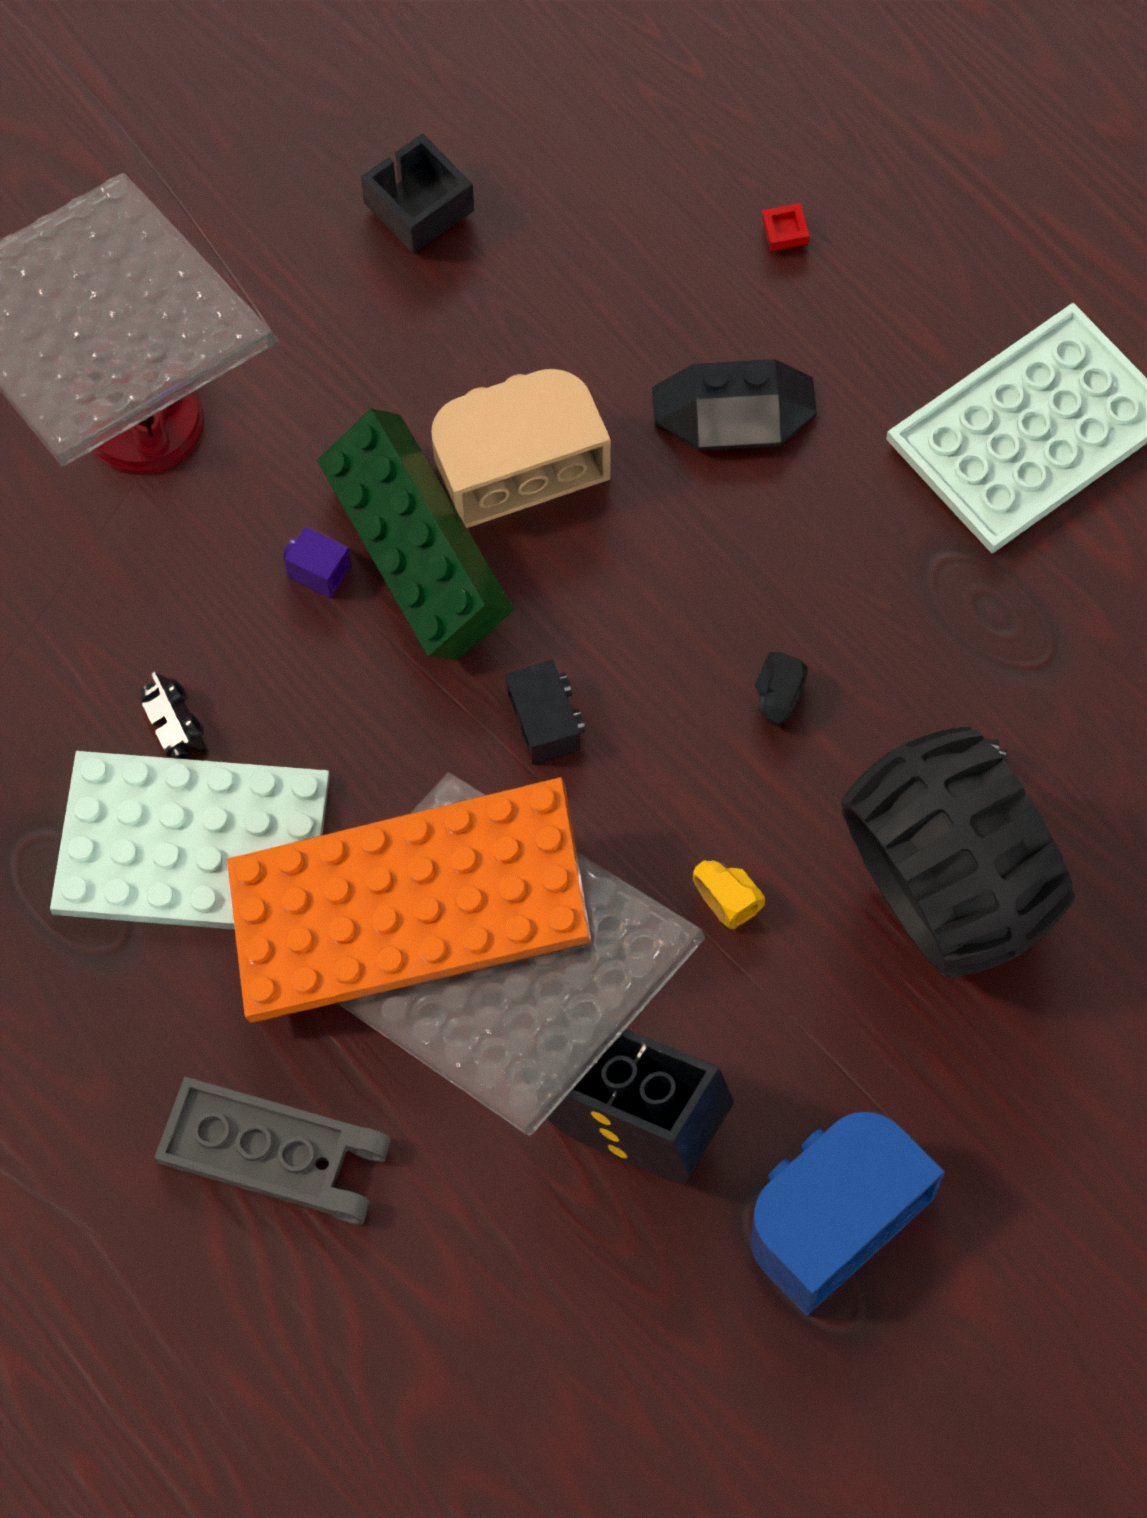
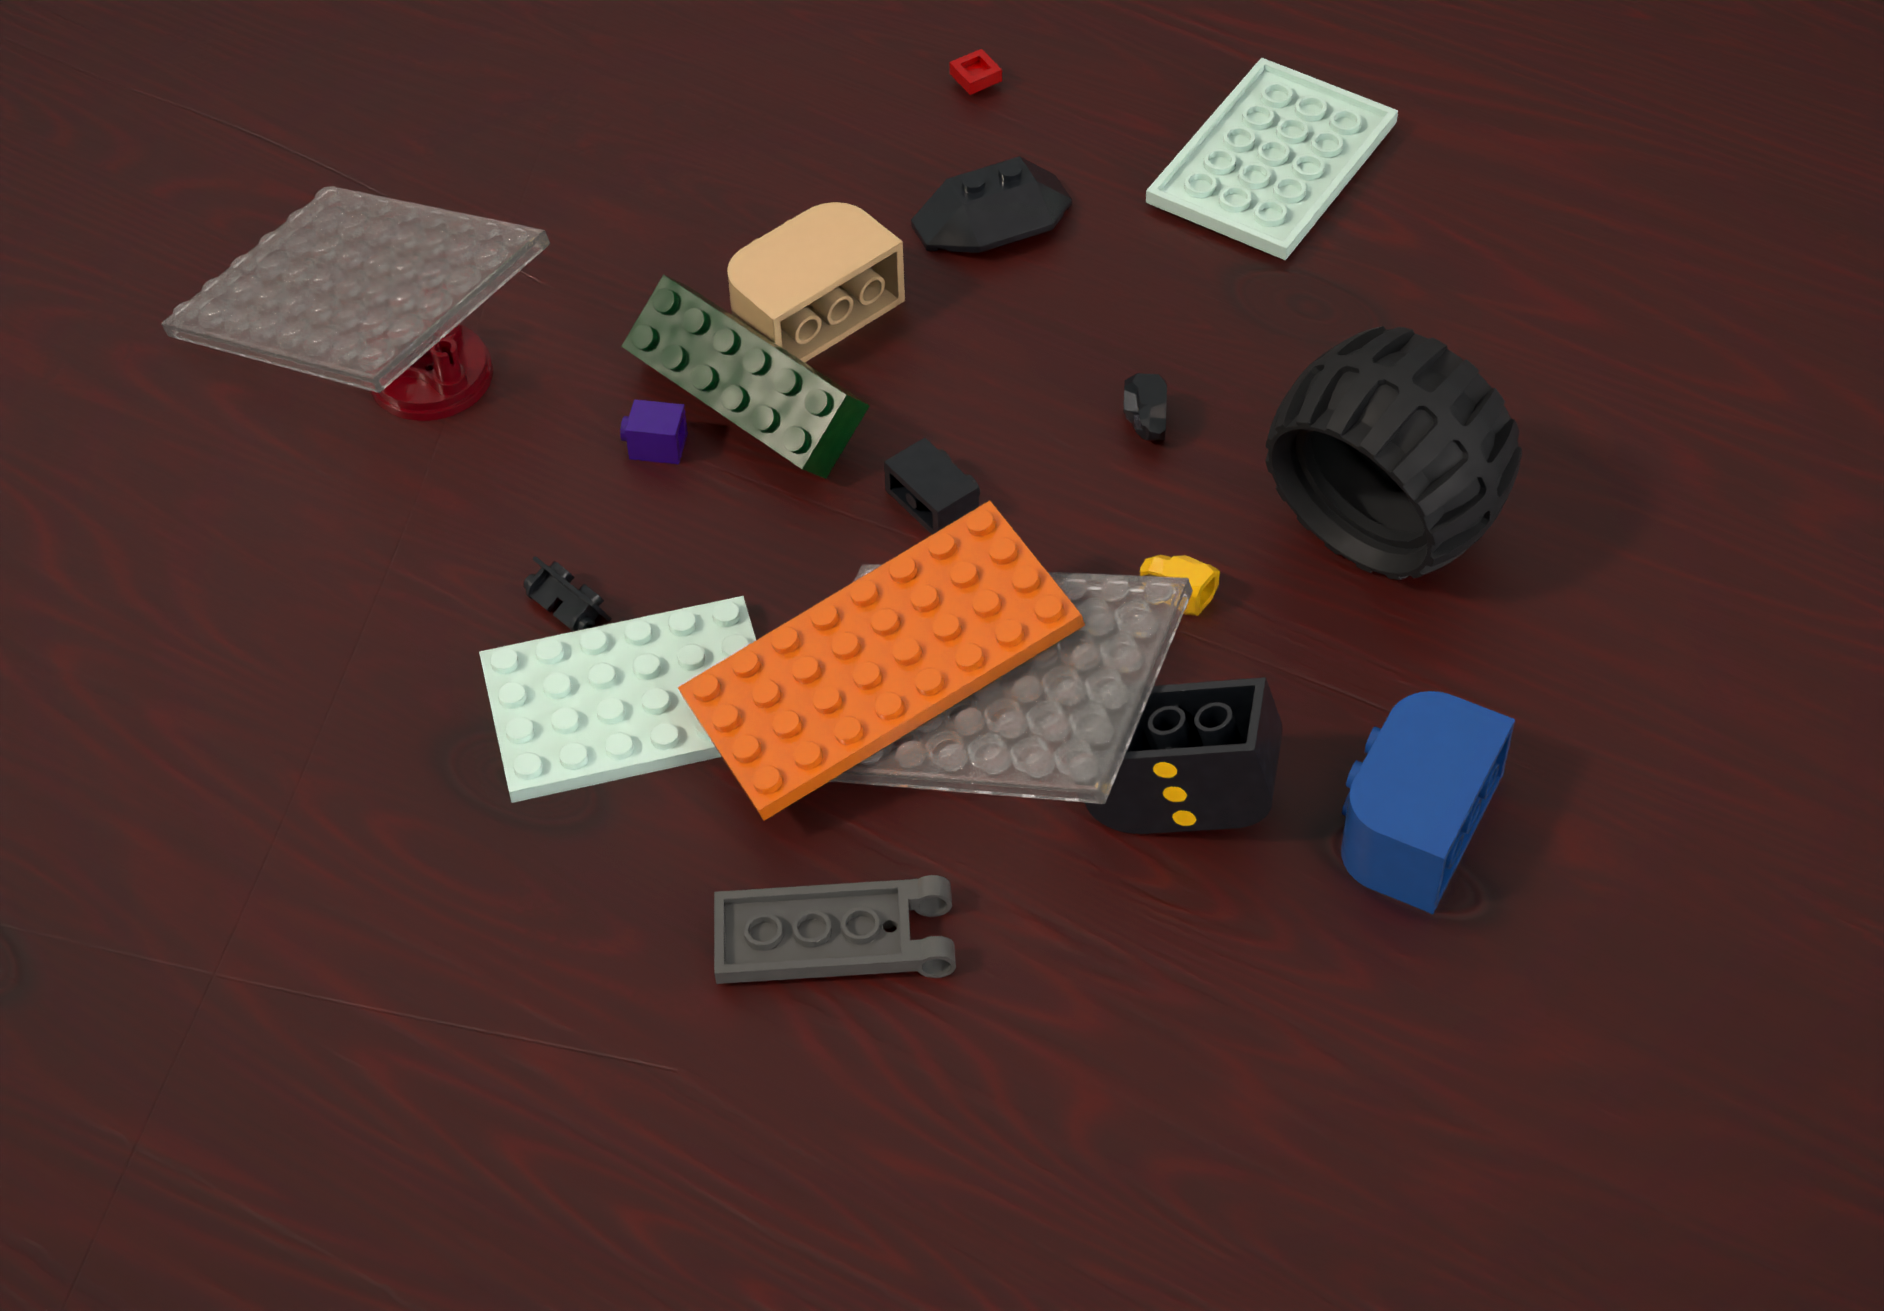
camera: 20 degrees left, 15 degrees down
black piece [361,133,475,254] -> none

